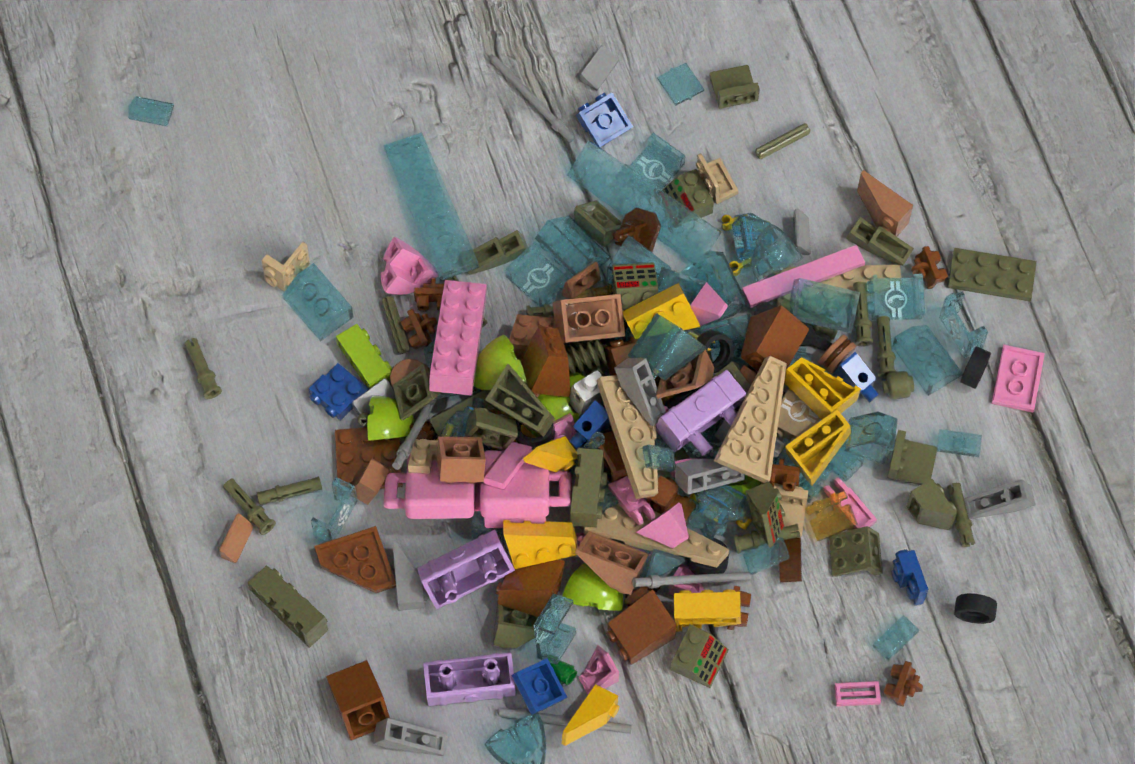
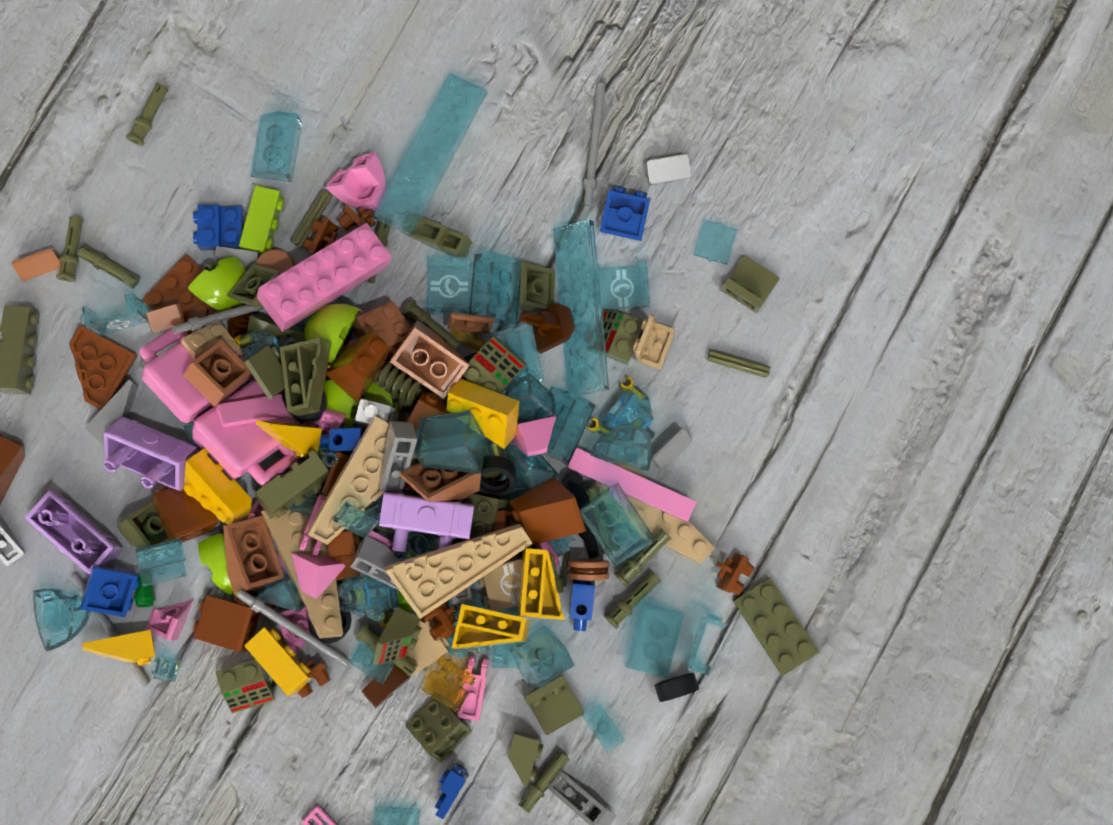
camera: 50 degrees right, 15 degrees up
tan bracket [262,242,310,291] -> none
olive slope [846,217,914,266] -> none
nougat slope [857,170,913,237] -> none
clear light blue panel [867,274,925,320] -> none
olive head [882,371,914,400] -> none
bright pink tile [991,344,1045,413] -> none
none -> clear light blue tile [151,656,180,682]

